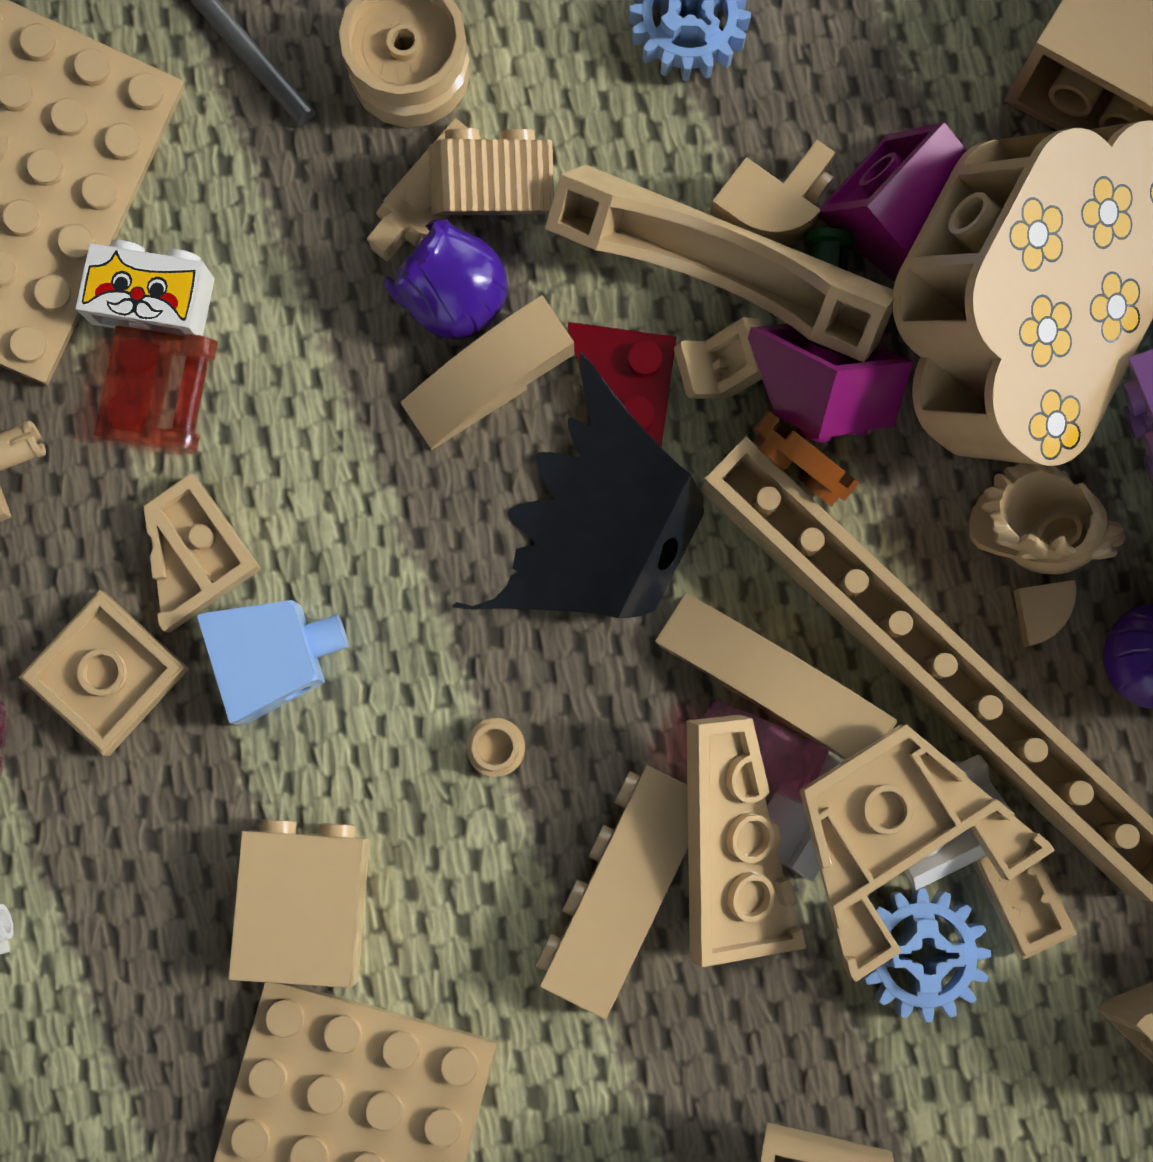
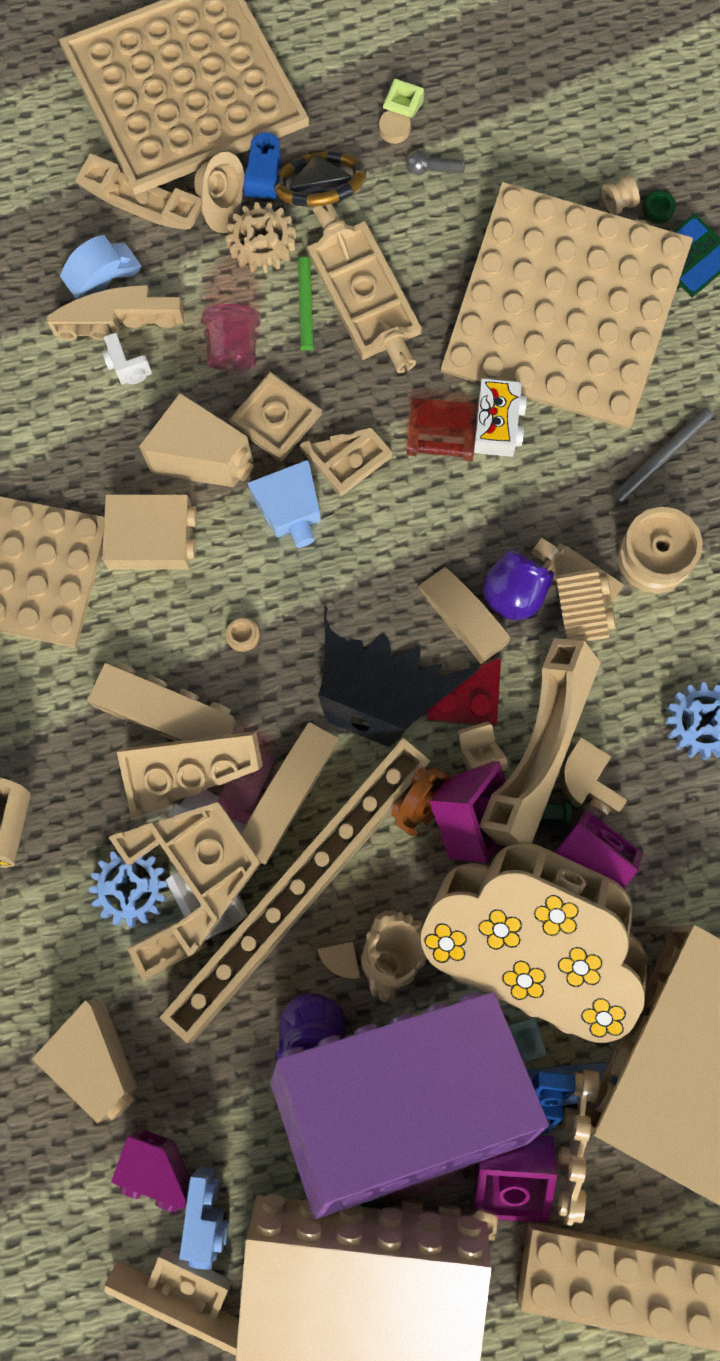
camera: 90 degrees right, 5 degrees down
none -> tan slope [139,393,254,487]

